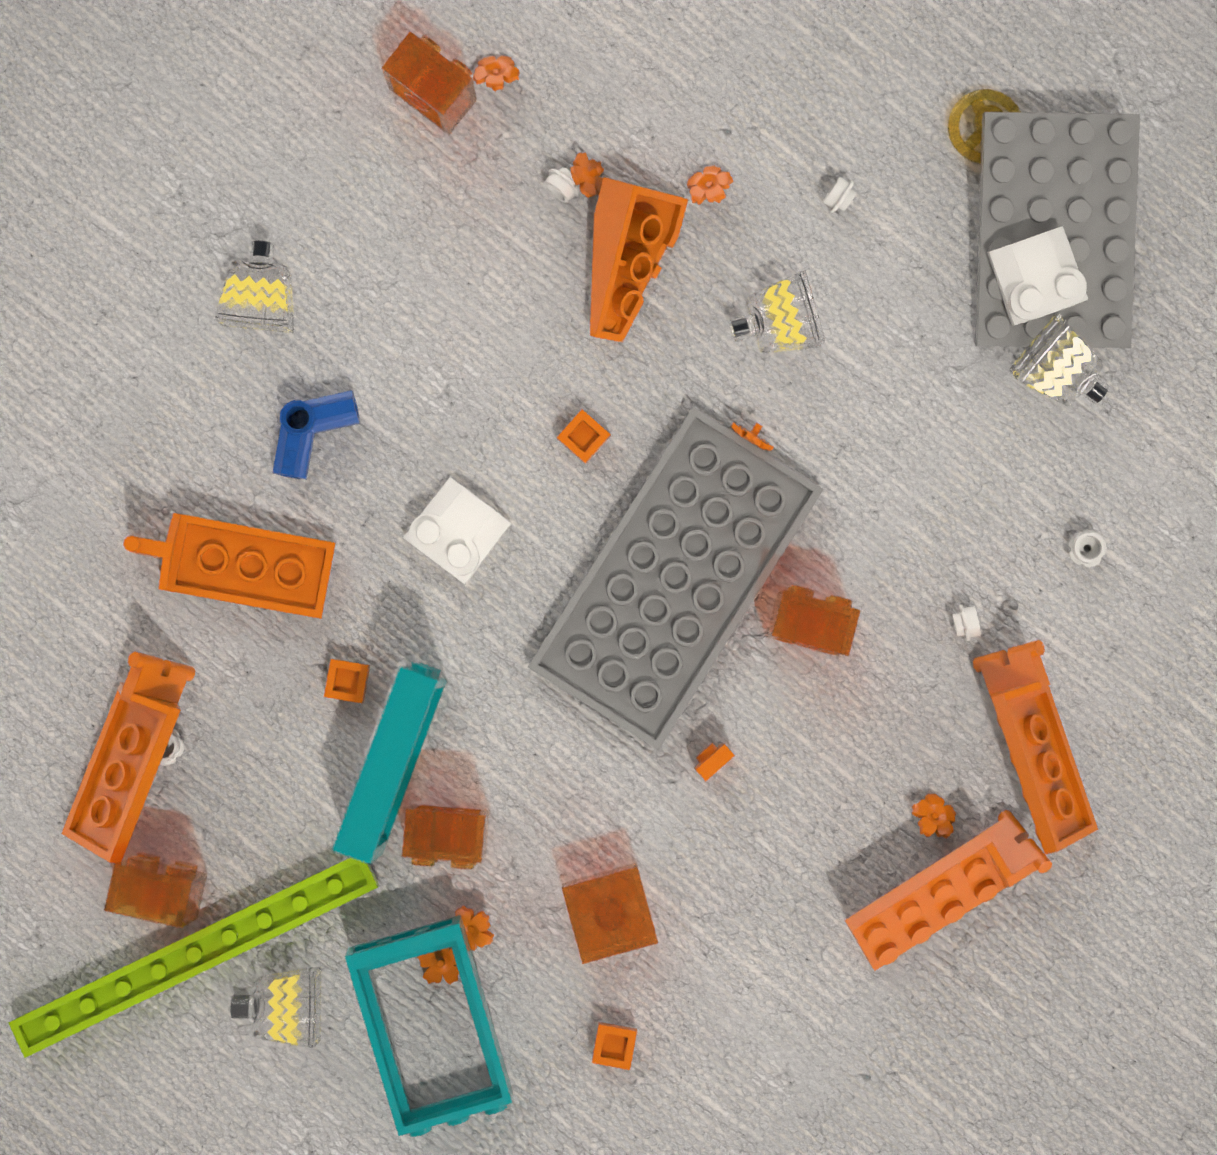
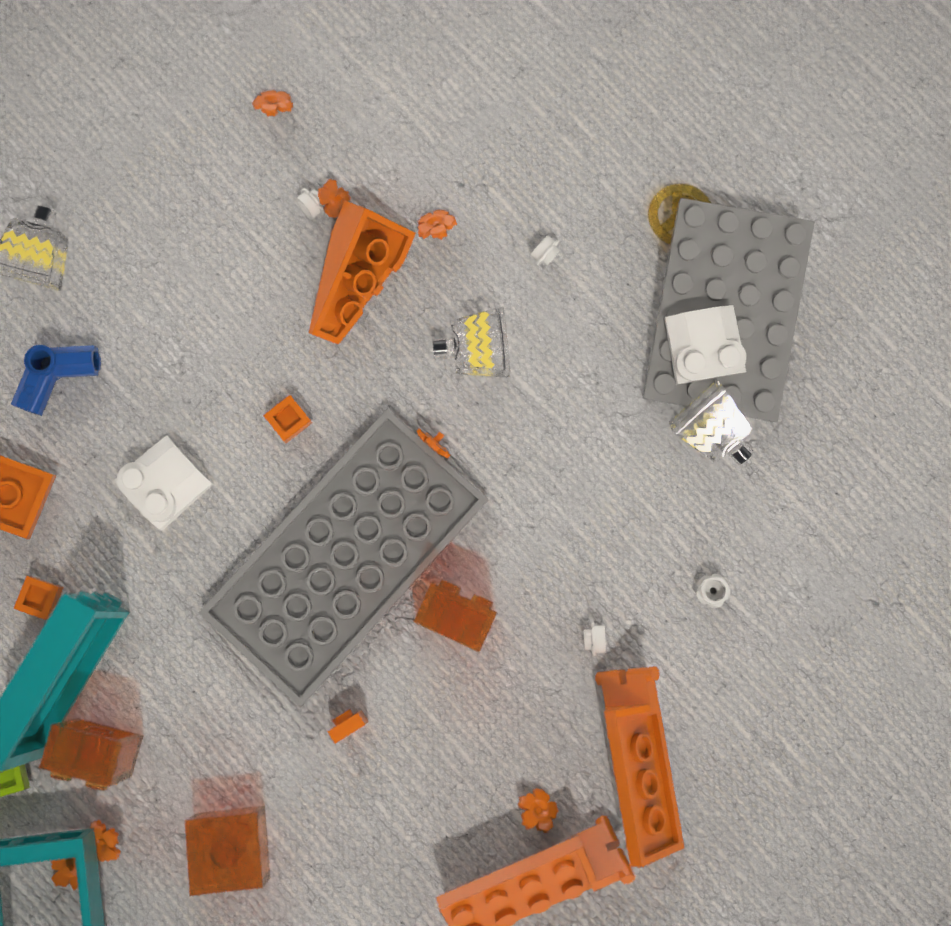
camera: 10 degrees right, 5 degrees down
clear orange brick [381,31,477,135] -> none

